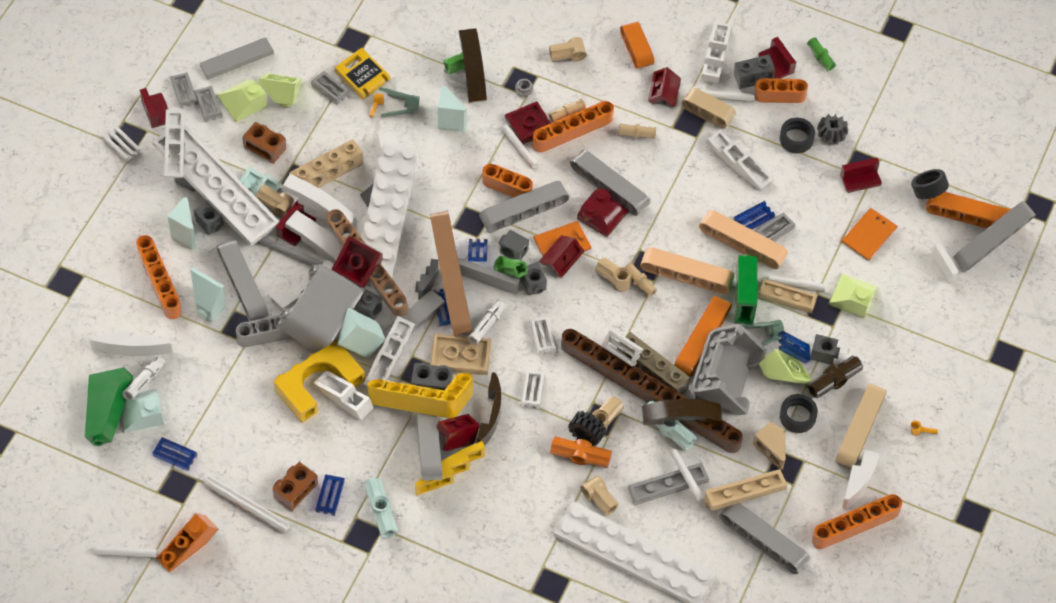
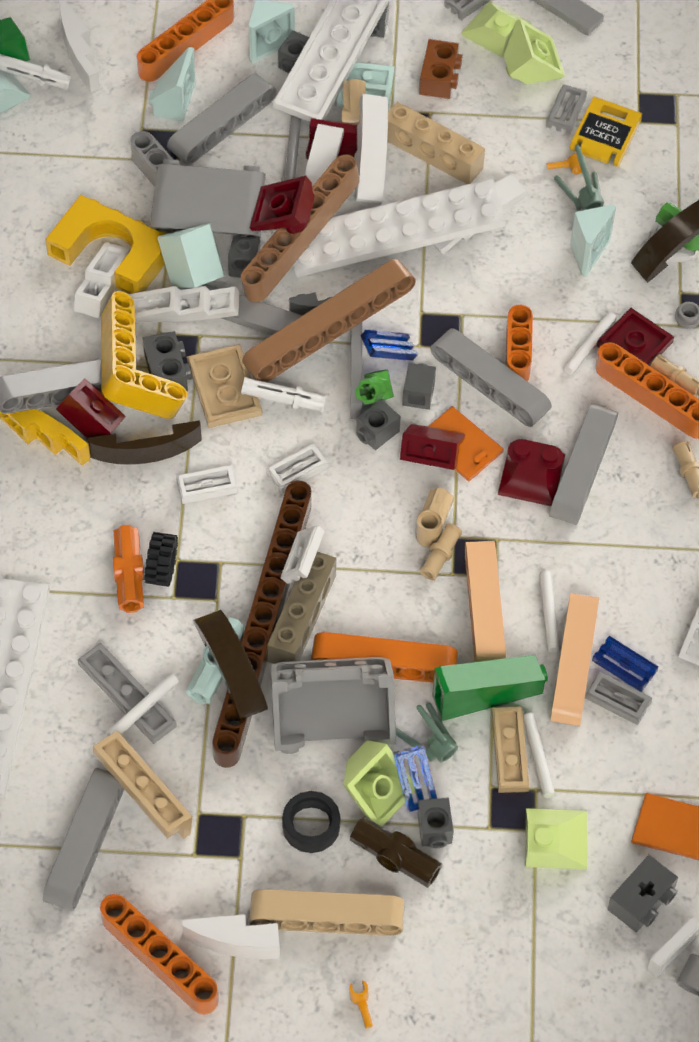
camera: 70 degrees right, 0 degrees up
tan piece [580,475,619,516] -> none
tan piece [592,396,624,430] -> none
tan slope [753,421,785,470] -> none
none -> white bar [539,571,560,653]
none -> dark grey brick [607,855,678,933]

